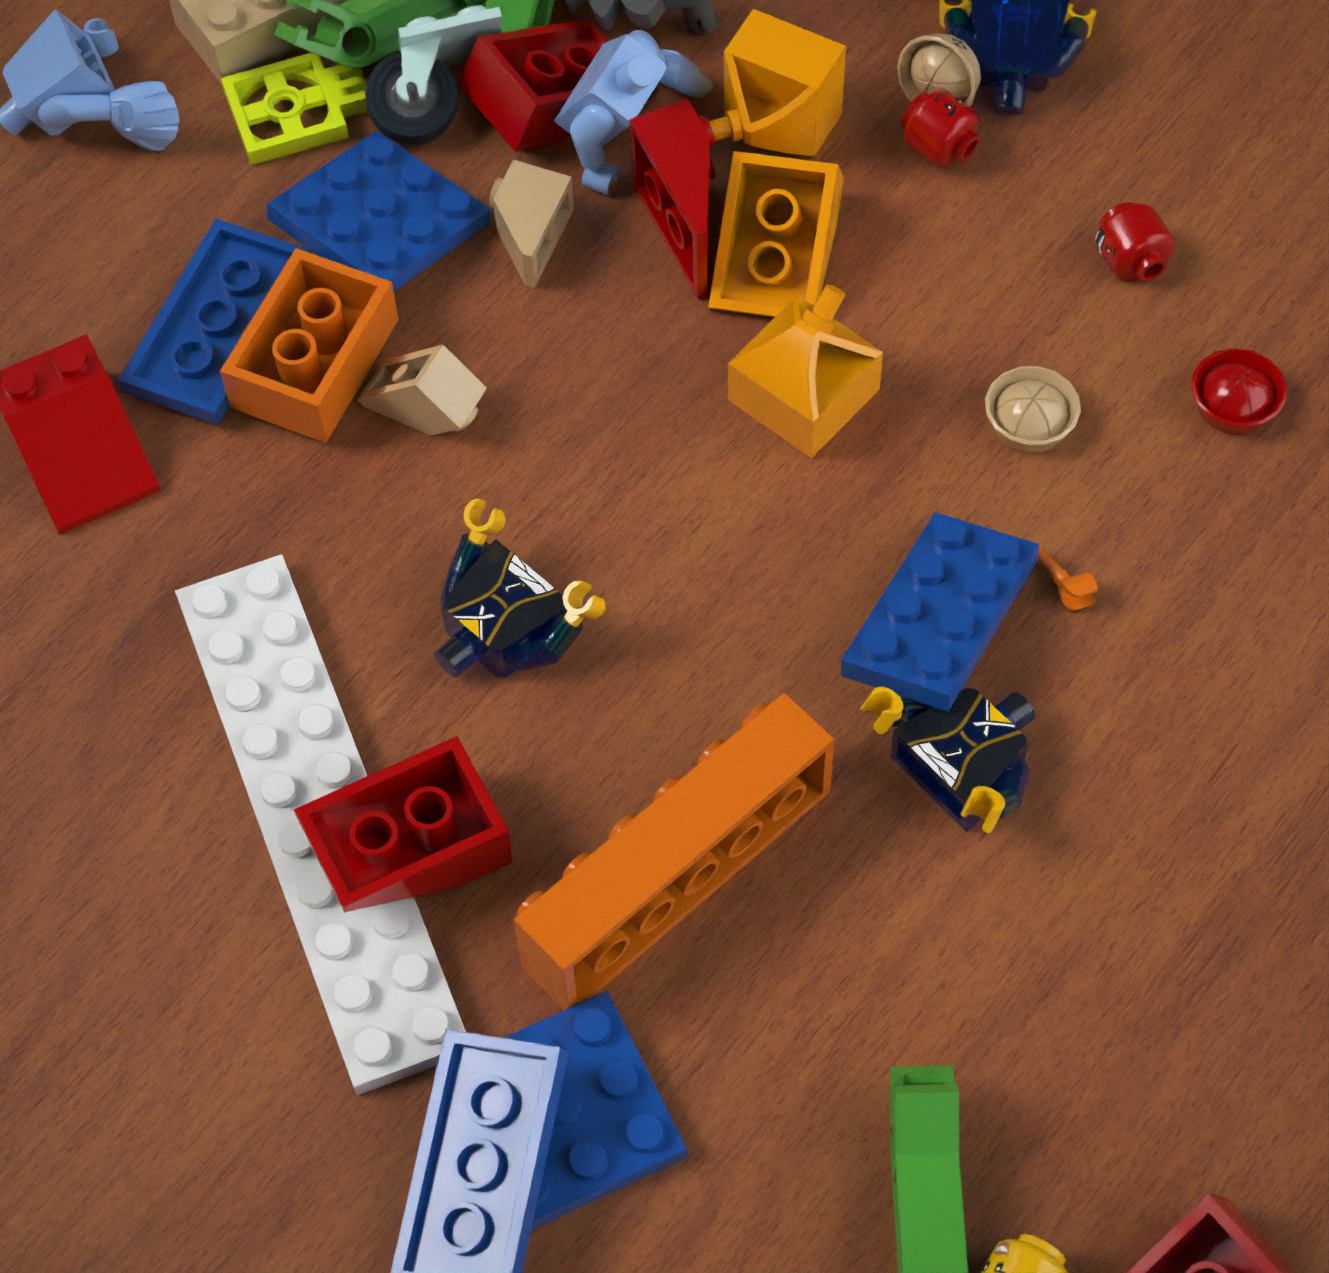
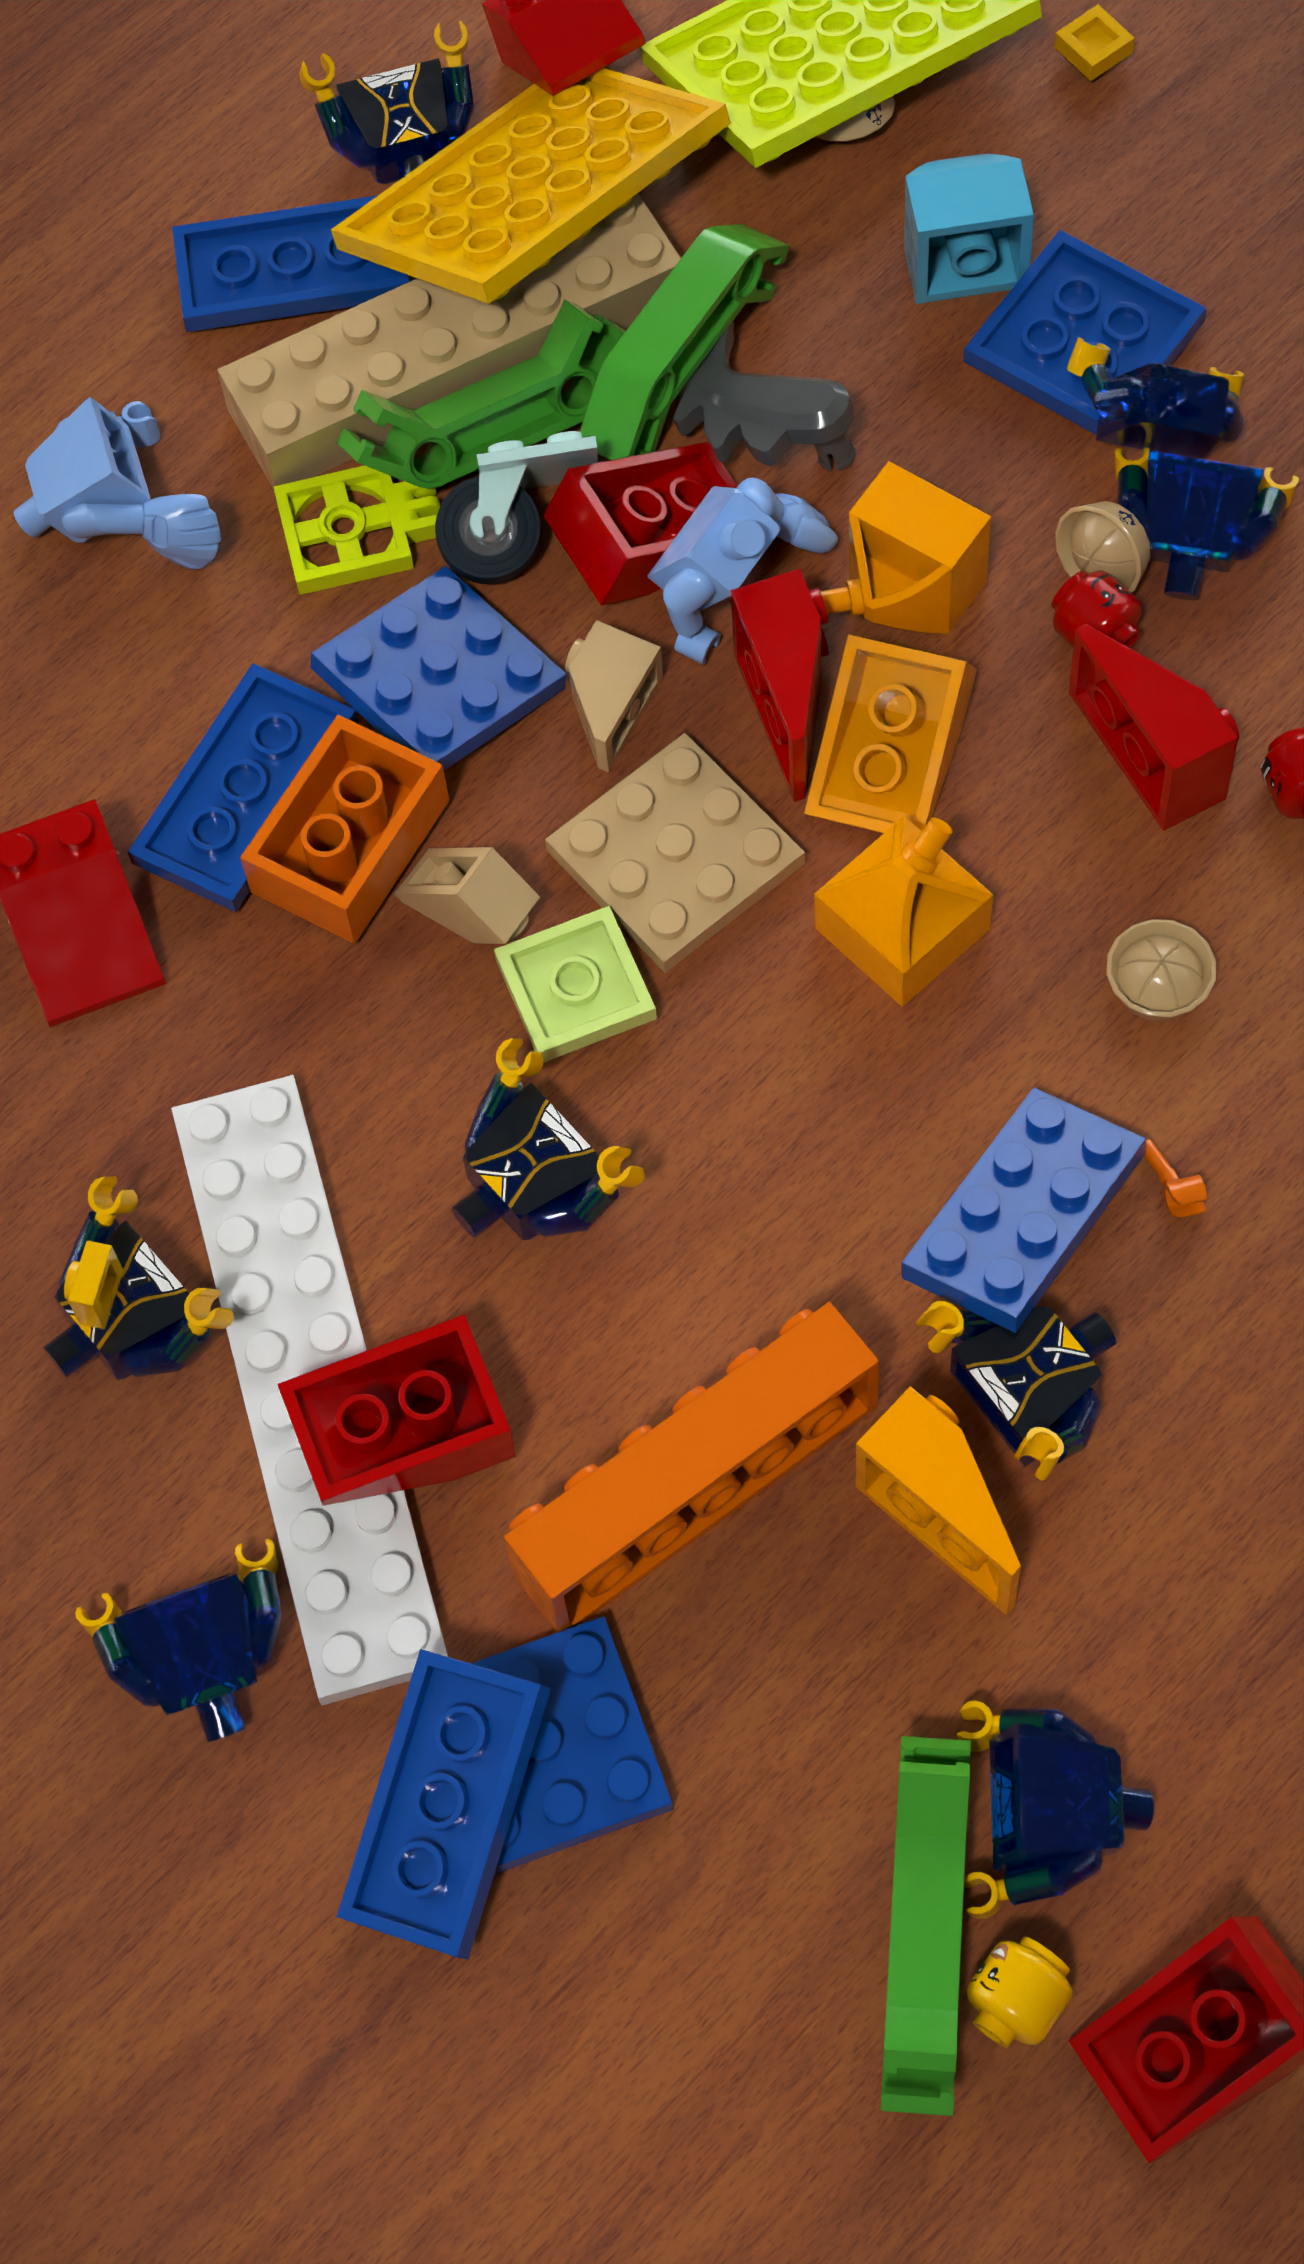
camera: 10 degrees right, 5 degrees up
none -> torso [43,1176,233,1380]
none -> yellow plate [64,1241,123,1330]
none -> clear blue torso [75,1539,282,1742]
none -> yellowish green plate [494,906,657,1062]
none -> tan plate [545,733,805,973]
none -> light orange slope [855,1386,1021,1616]
none -> clear blue torso [957,1700,1154,1919]
none -> red slope [1069,624,1239,831]

